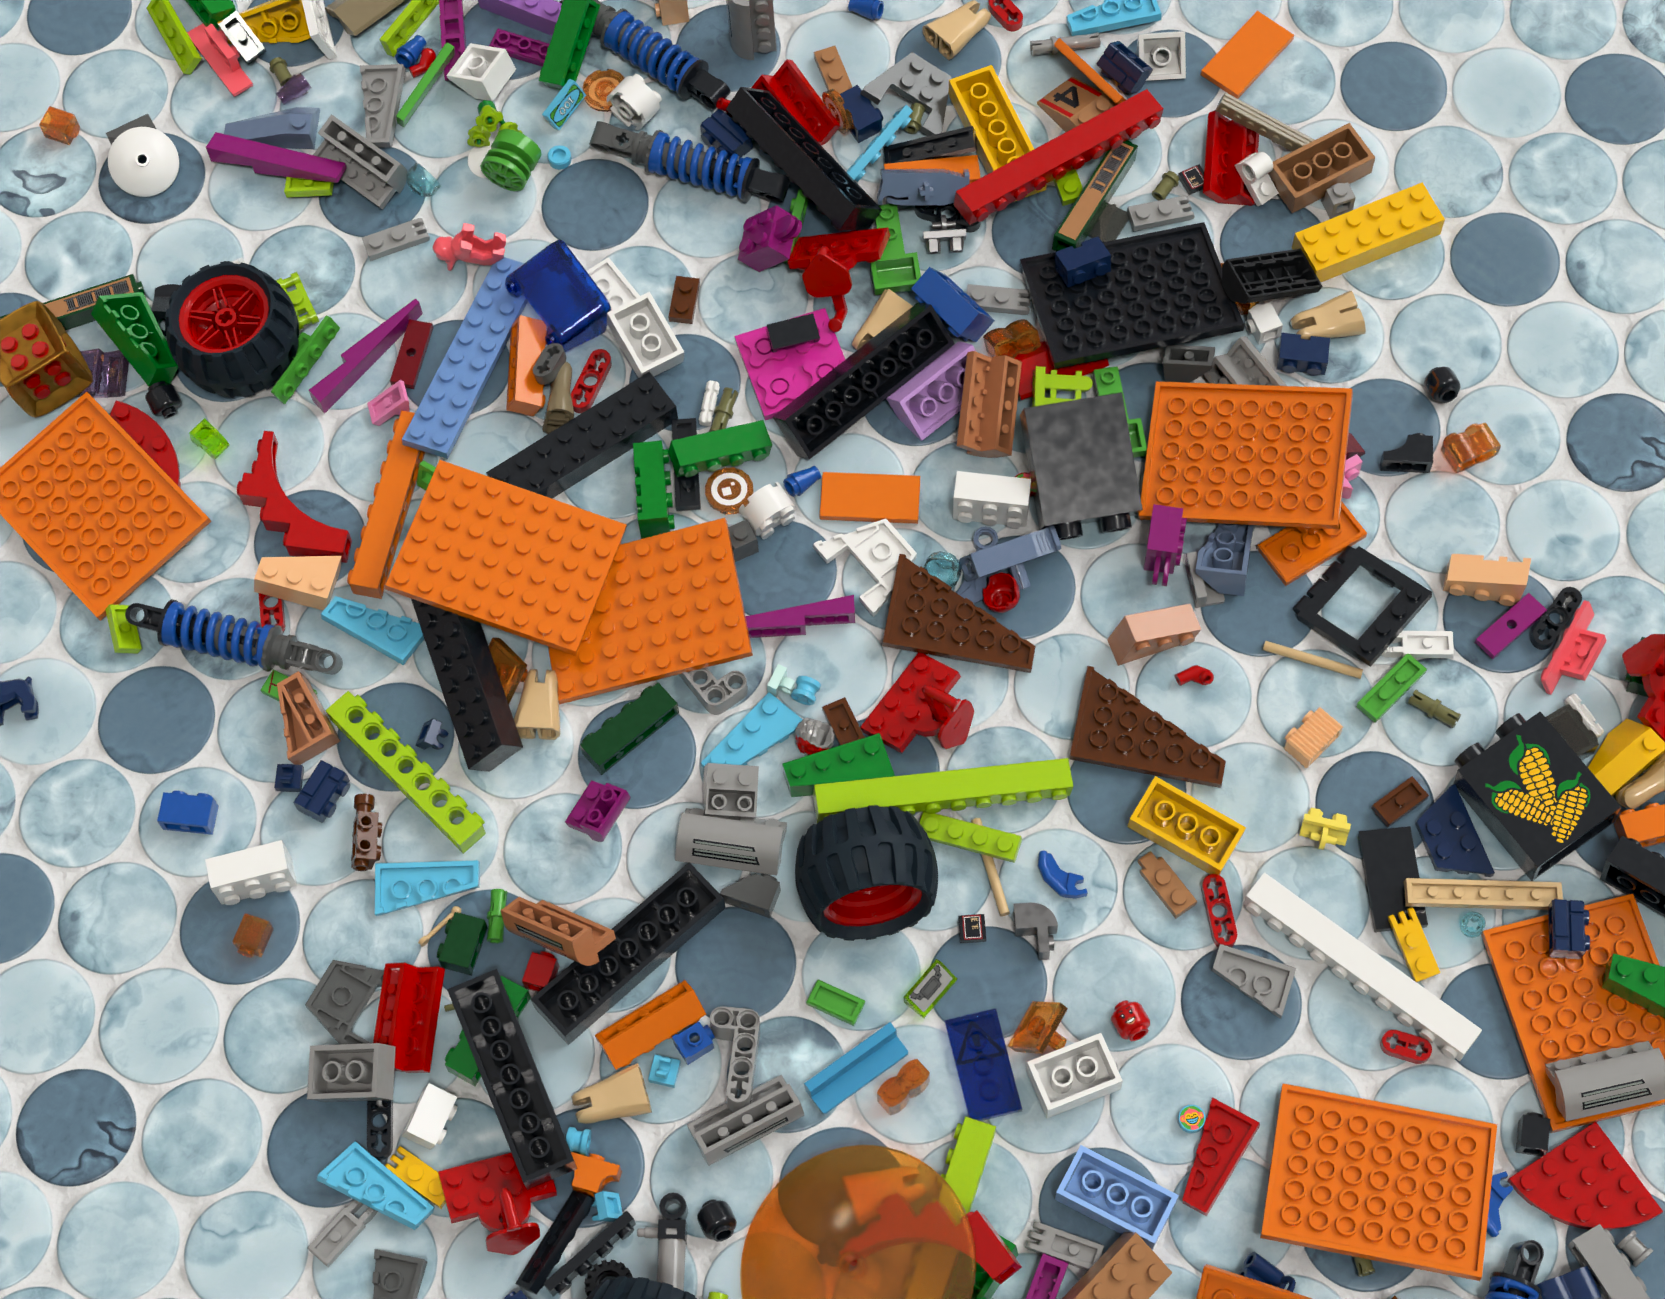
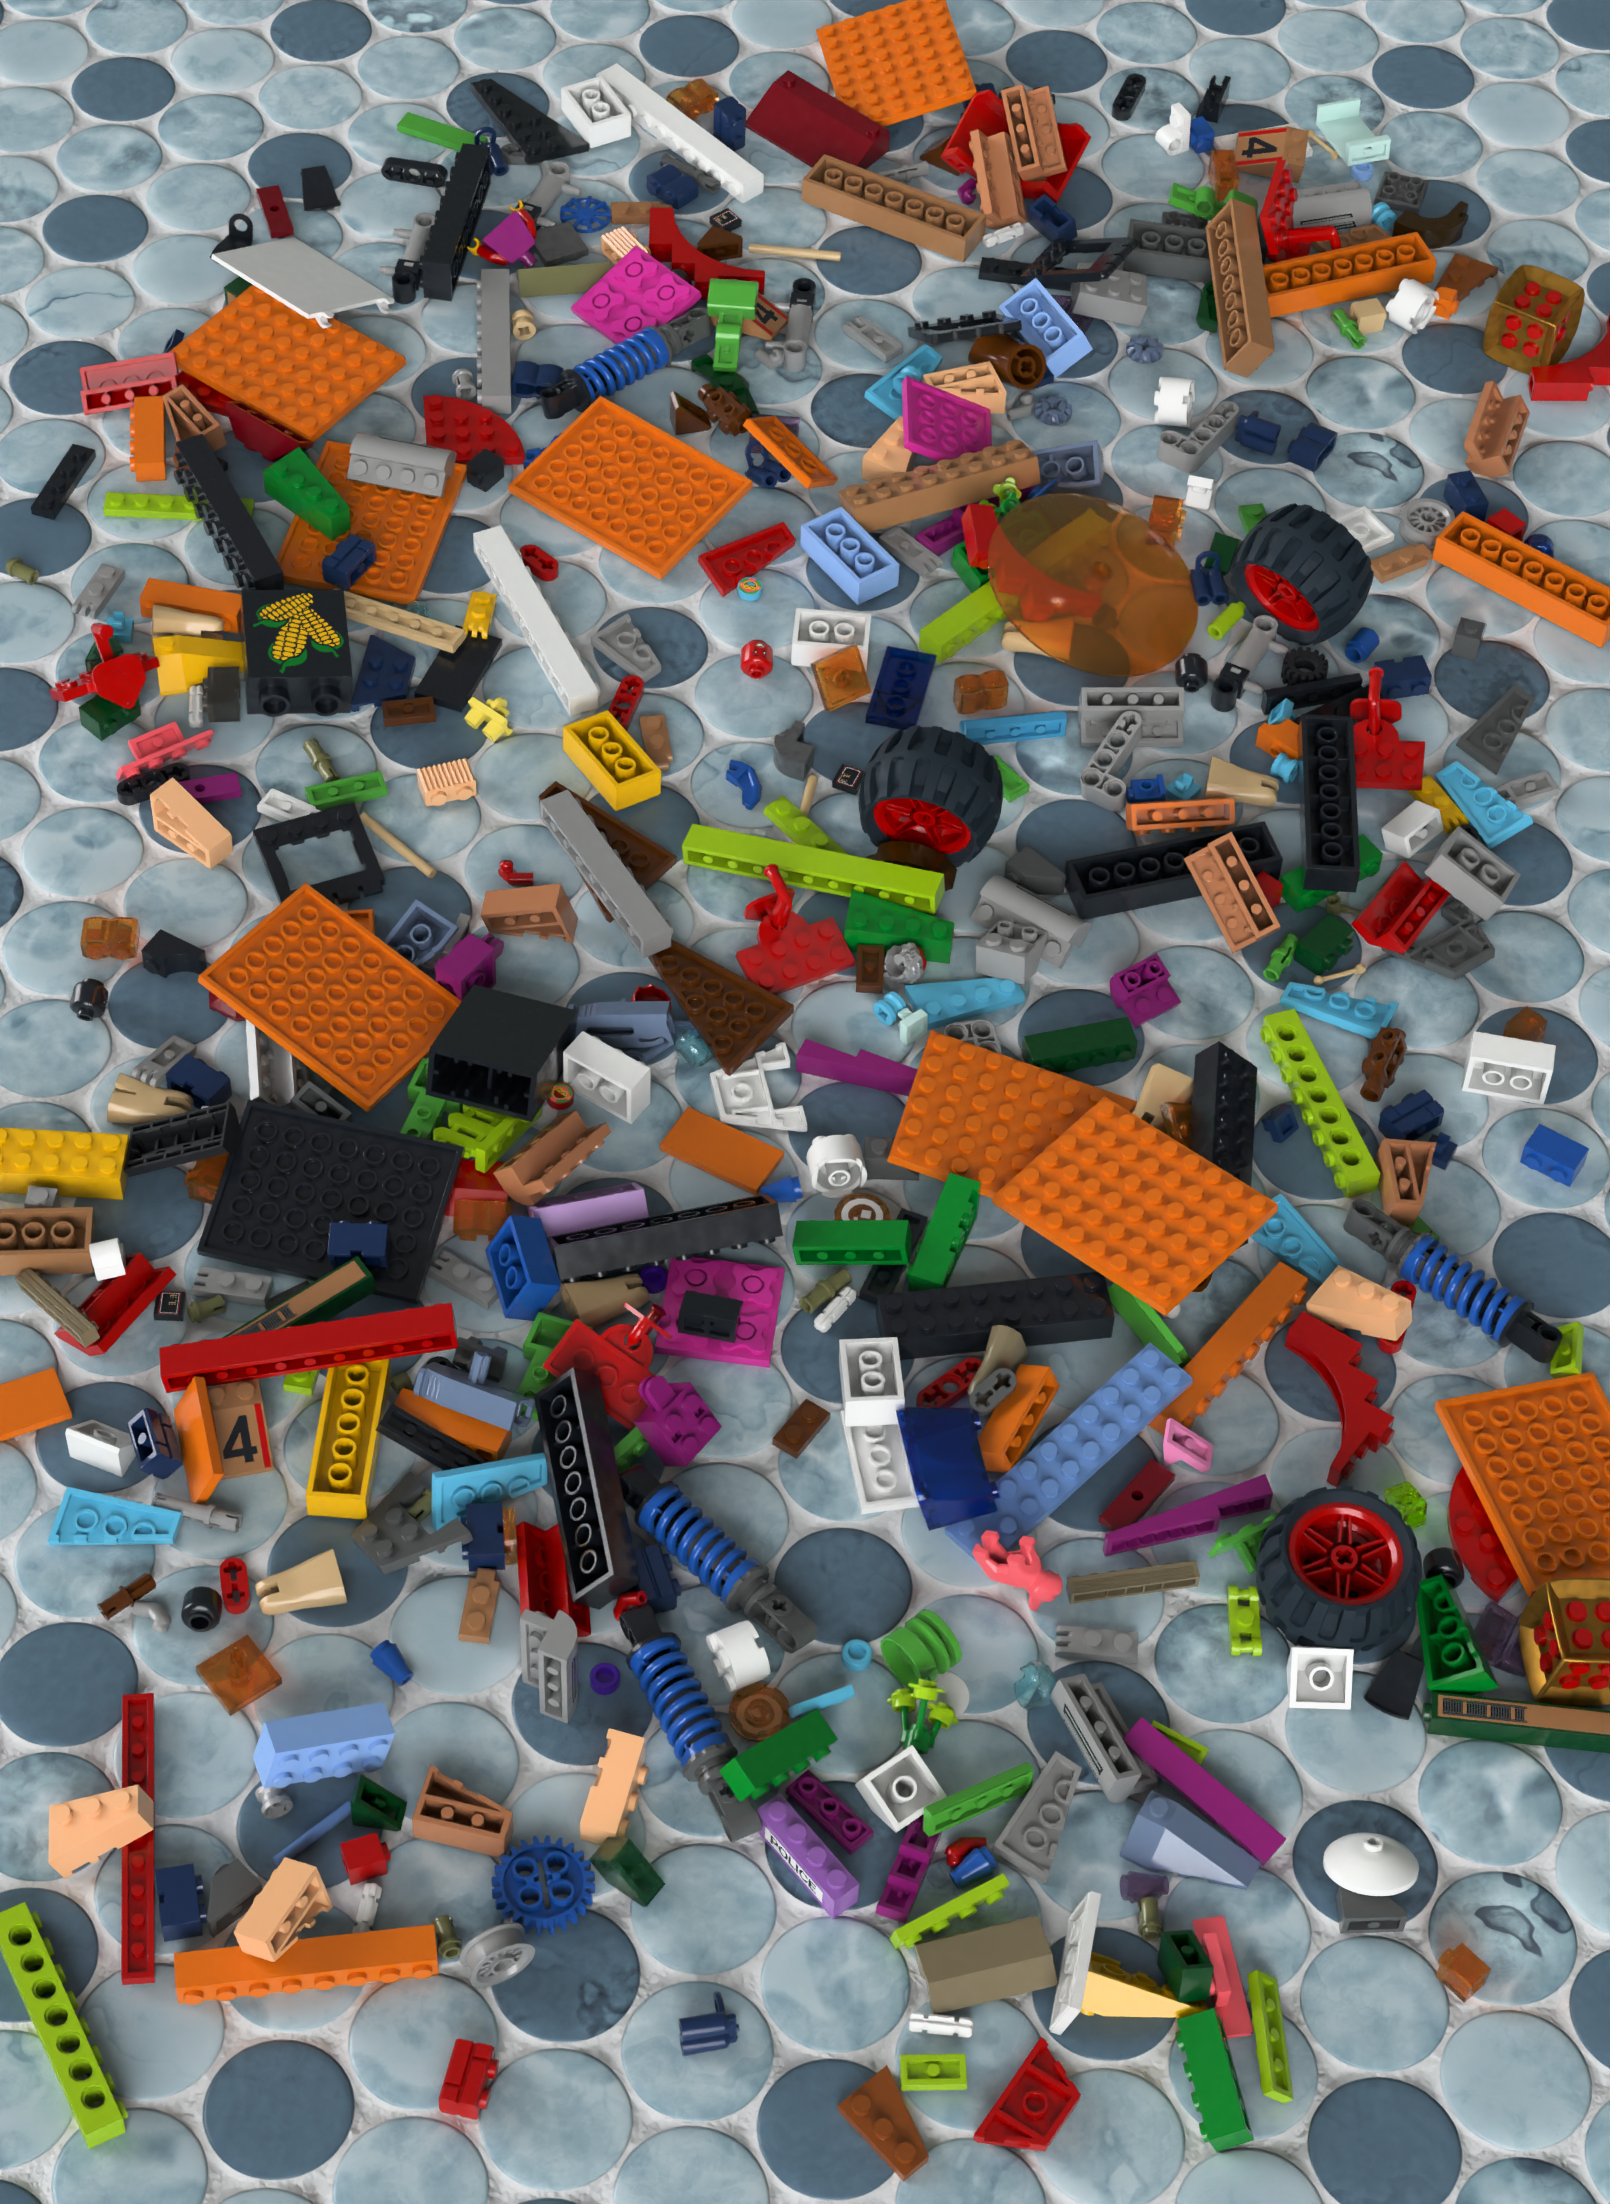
camera: 160 degrees left, 15 degrees down
none -> light grey hinge [131,1035,197,1088]
none -> light grey brick [540,790,673,958]
none -> dark purple tile [590,1663,620,1695]
none -> dark tan piece [1066,1561,1200,1604]

